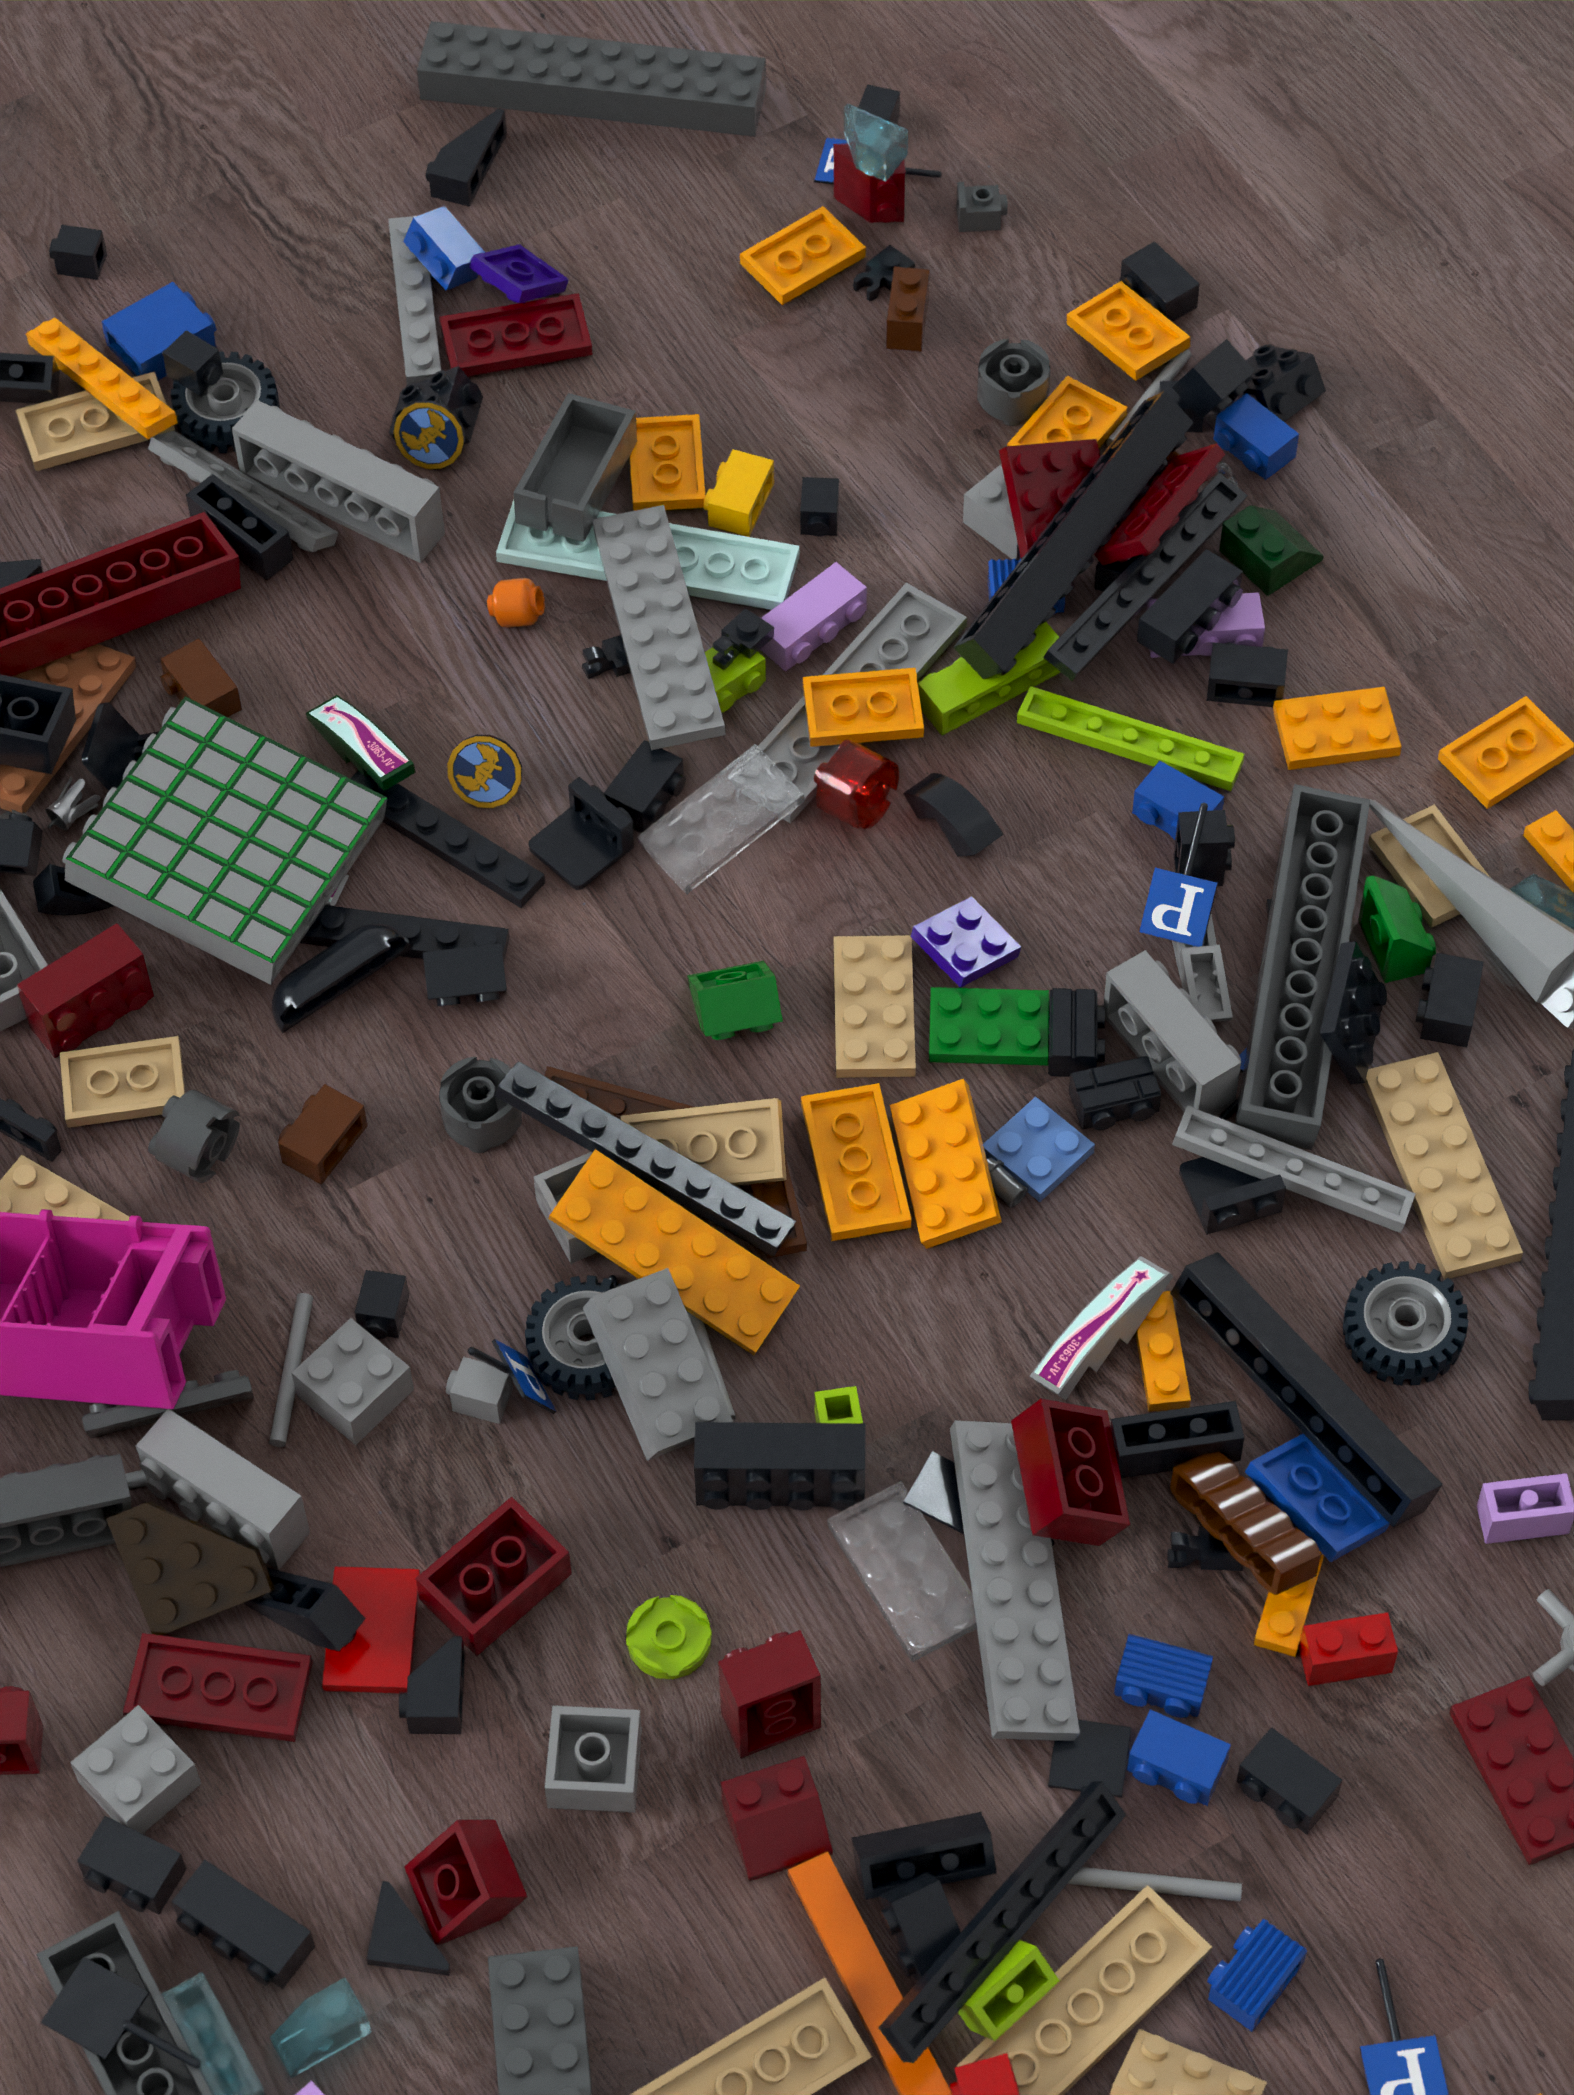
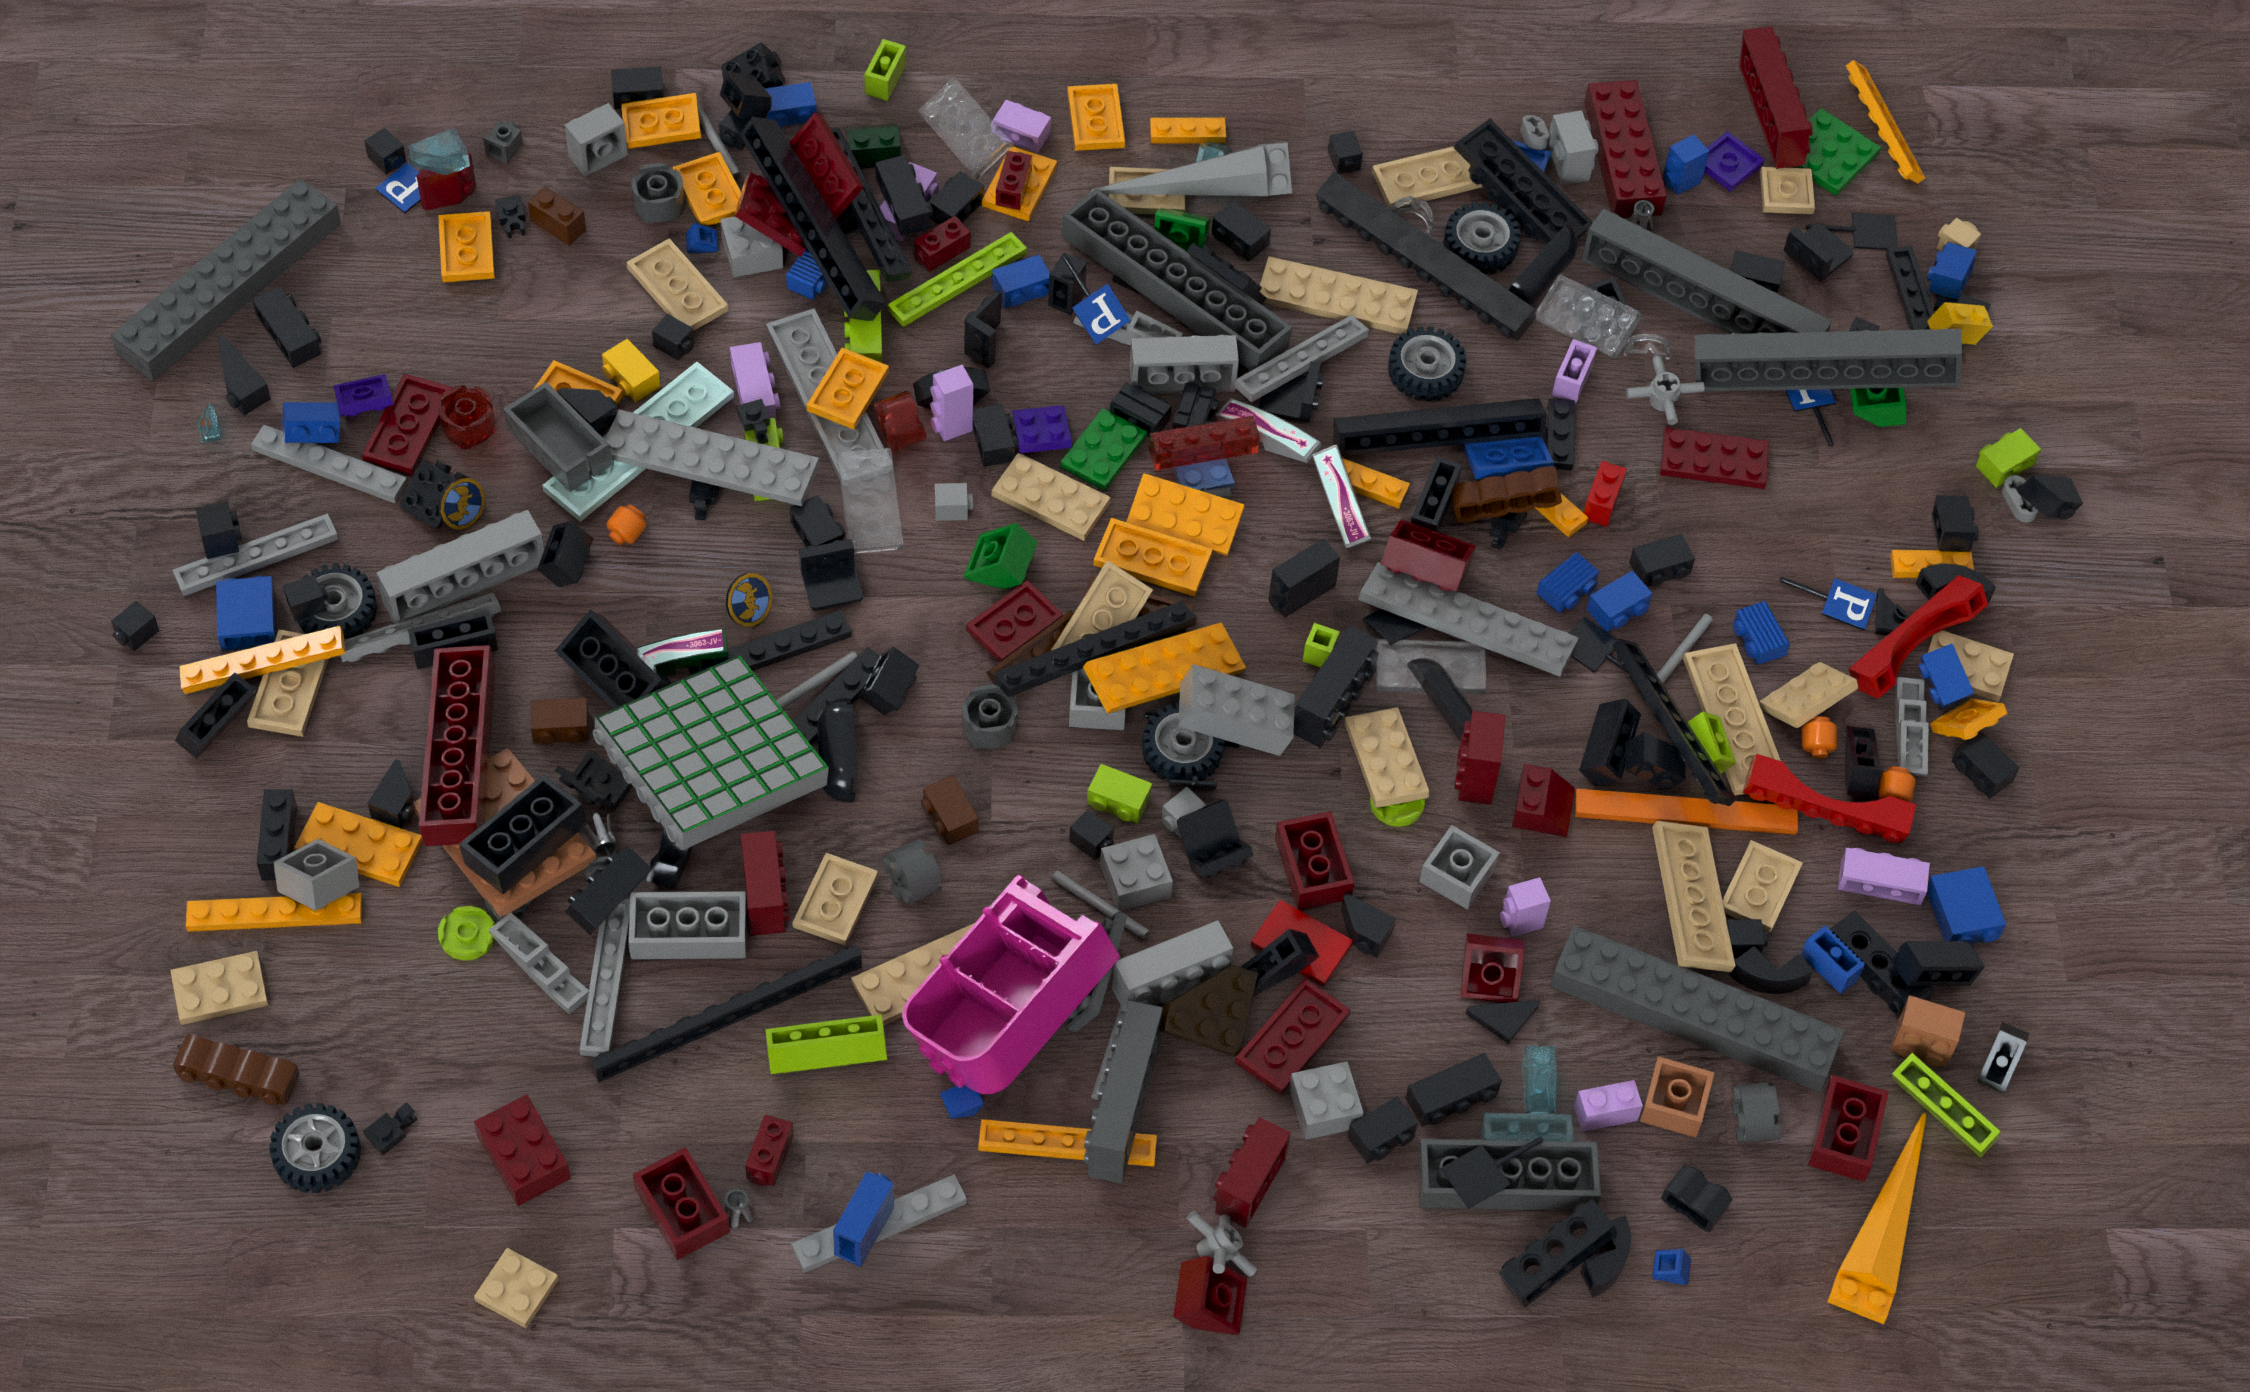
camera: 65 degrees left, 0 degrees up
none -> light grey plate [172,513,338,597]
none -> black brick [196,502,242,559]
none -> clear light blue slope [197,404,221,443]
none -> black brick [252,286,322,368]
none -> clear red brick [439,385,495,449]
none -> black brick [537,521,594,587]
none -> black brick [555,610,673,709]
none -> black slope [557,388,618,434]
none -> light grey brick [565,103,628,177]
none -> tan plate [627,238,729,331]
none -> blue slope [686,223,718,253]
none -> light grey bar [776,651,858,709]
none -> lime brick [864,39,906,101]
none -> dark red brick [913,216,971,272]
none -> clear plate [918,76,1014,180]
none -> lavender brick [930,365,973,441]
none -> light grey brick [935,483,973,521]
none -> black bracket [964,291,1002,369]
none -> dark red plate [966,580,1063,662]
none -> black brick [973,404,1018,467]
none -> lavender brick [992,100,1051,154]
none -> dark red brick [996,150,1032,210]
none -> lime brick [1087,764,1152,824]
none -> clear red brick [1149,416,1260,471]
none -> black bracket [1177,800,1254,878]
none -> slope [1216,398,1322,463]
none -> black brick [1268,538,1340,618]
none -> tan plate [1345,707,1429,808]
none -> black brick [1407,658,1474,742]
none -> lavender brick [1500,877,1551,937]
none -> black plate [1547,399,1575,470]

